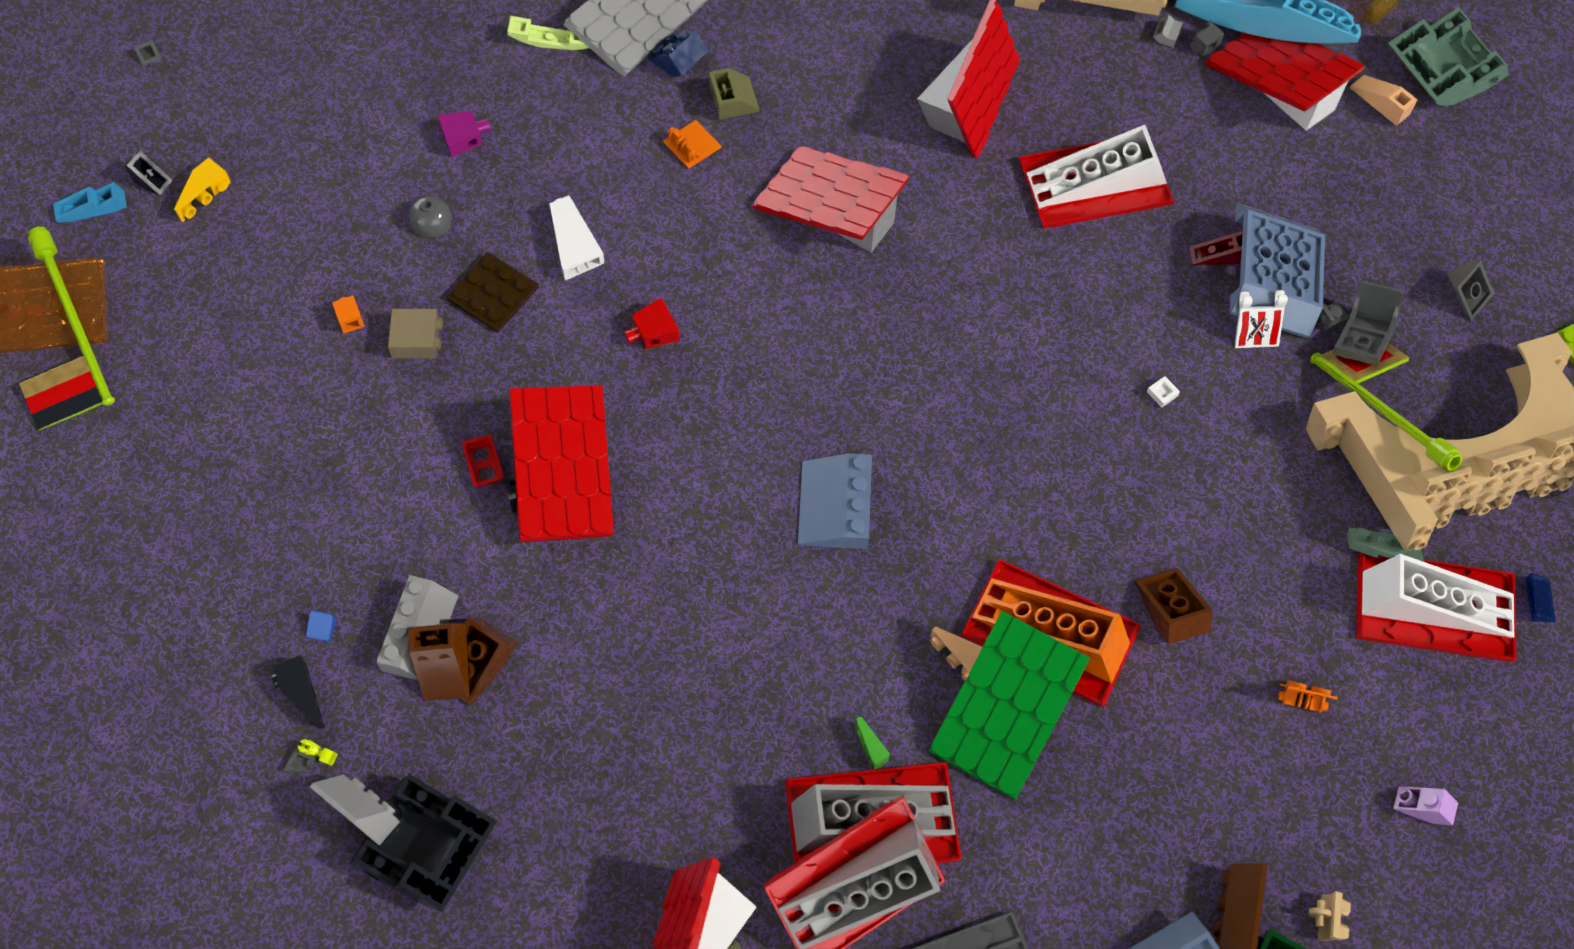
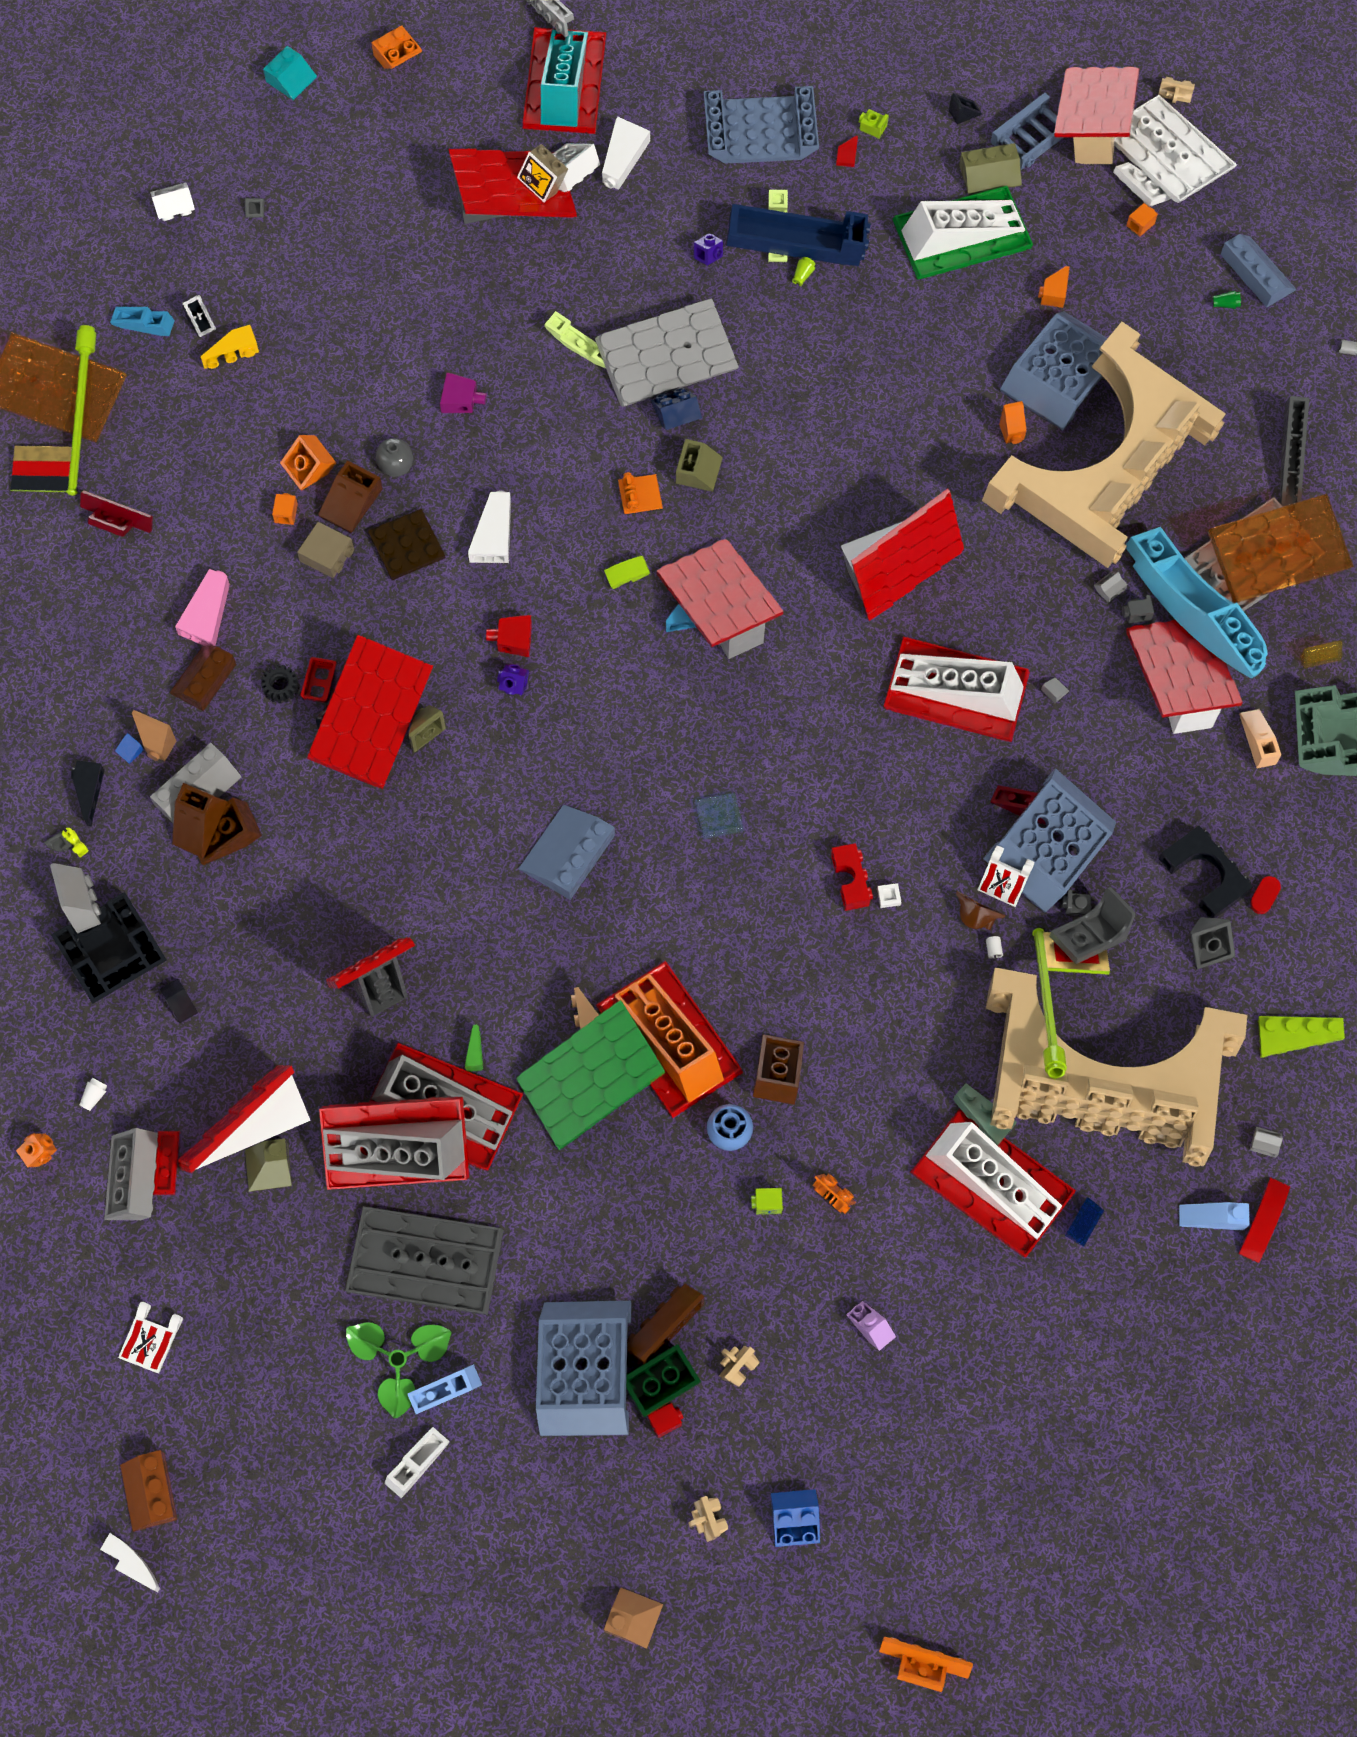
camera: 30 degrees right, 5 degrees up
none -> dark red bracket [80,490,153,537]
none -> medium nougat slope [132,710,176,761]
none -> white slope [151,183,195,221]
none -> black slope [160,979,198,1023]
none -> reddish brown slope [170,646,236,711]
none -> bright pink slope [175,569,230,646]
none -> black tyre [261,665,299,703]
none -> orange slope [280,435,336,491]
none -> reddish brown slope [318,460,383,533]
none -> dark grey piece [325,937,415,1018]
none -> olive slope [408,705,446,753]
none -> dark purple brick [497,664,529,695]
none -> lime slope [604,556,651,589]
none -> dark azure slope [666,604,696,632]
none -> clear light blue tile [695,793,744,839]
none -> medium blue wheel [707,1104,753,1151]
none -> lime brick [751,1188,783,1215]
none -> red arch [831,843,873,911]
none -> reddish brown hat [956,891,1006,930]
none -> white hinge [986,936,1003,959]
none -> light grey slope [1041,678,1069,703]
none -> black arch [1159,825,1253,918]
none -> red tile [1250,876,1281,914]

